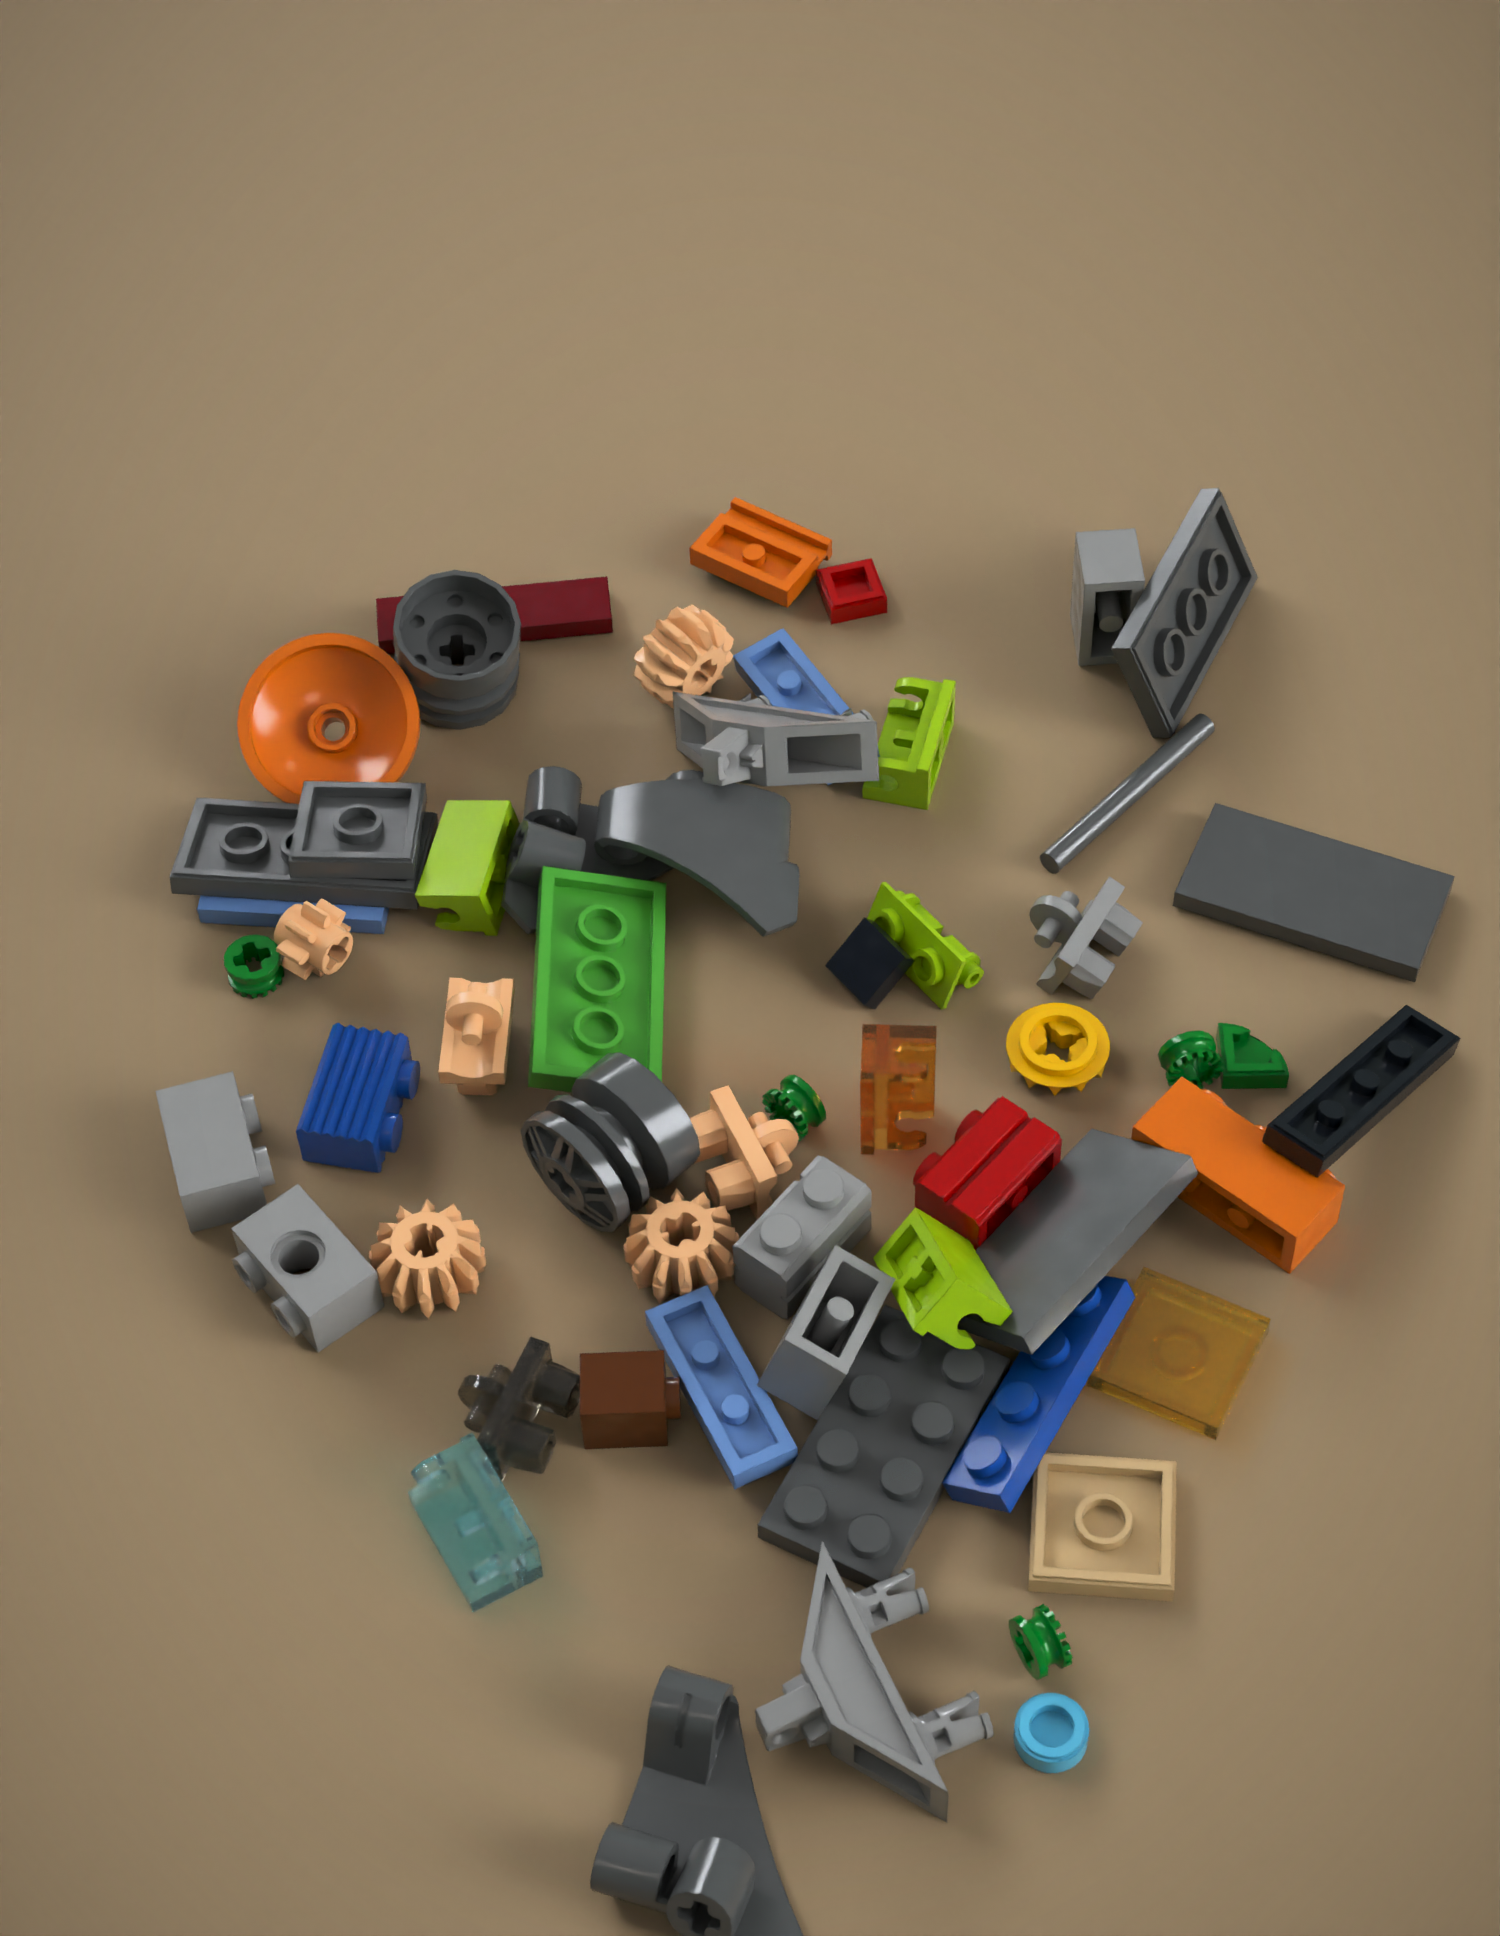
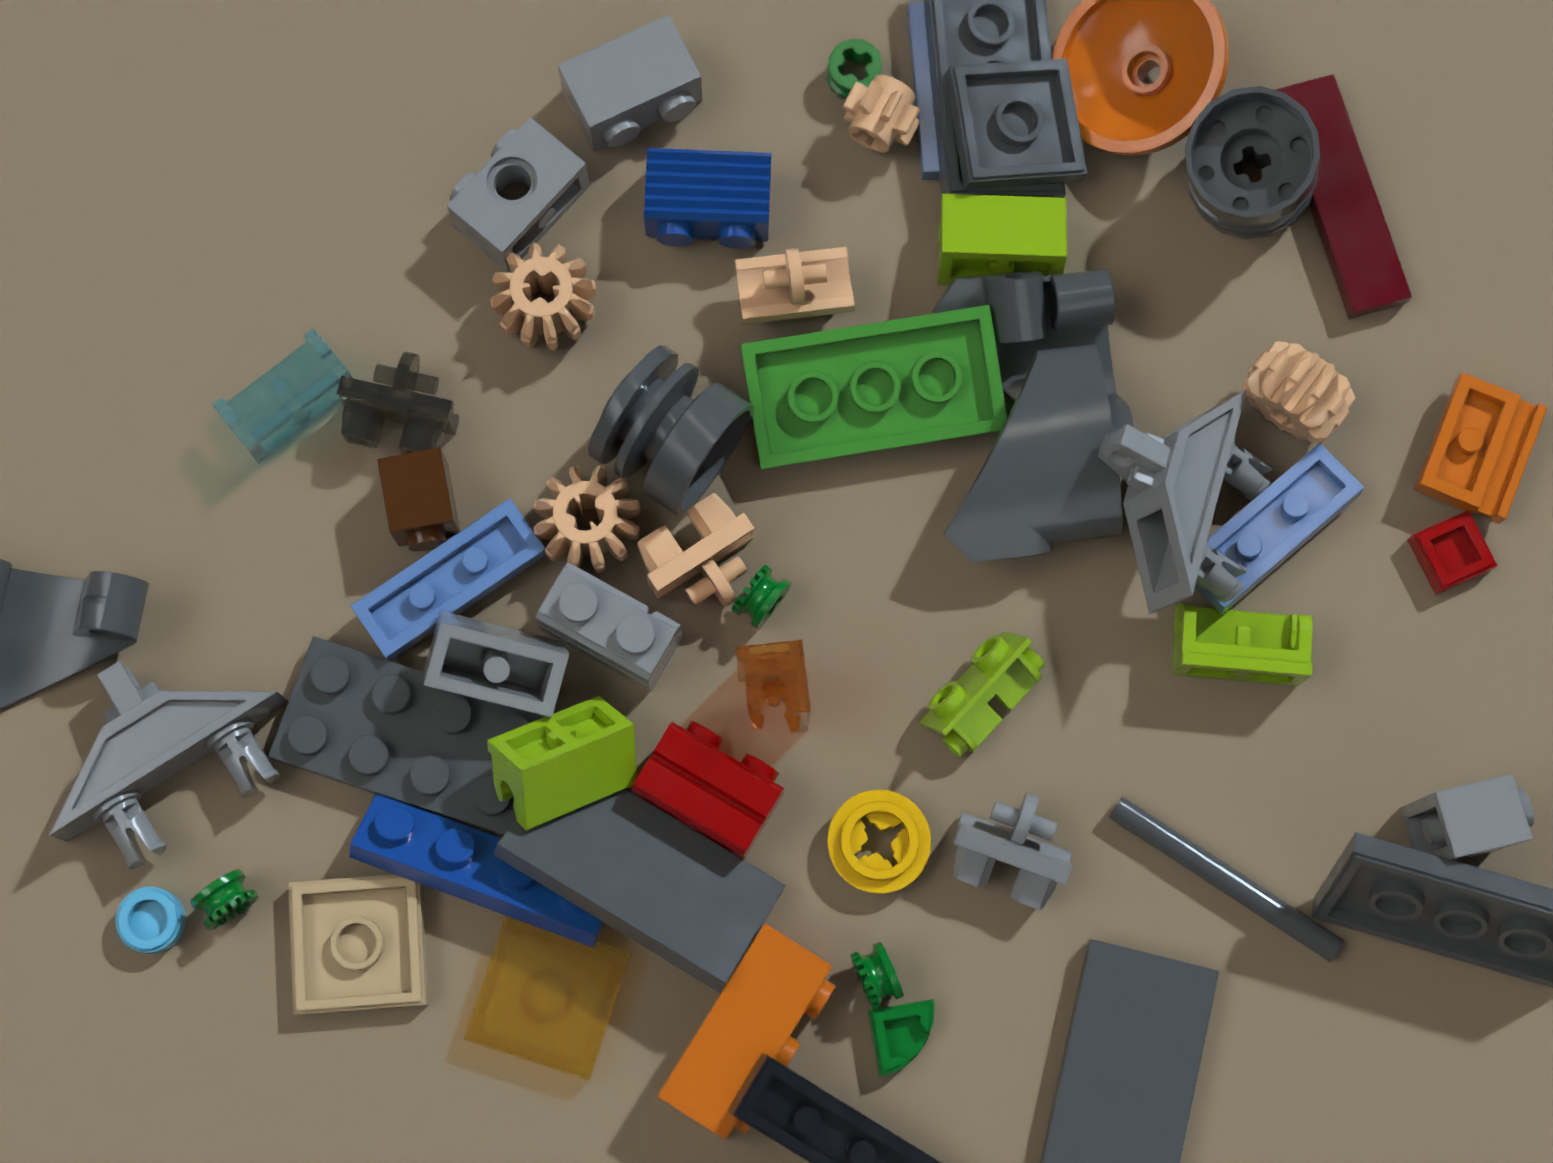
camera: 75 degrees right, 25 degrees up
black tile [825,917,915,1009] -> none

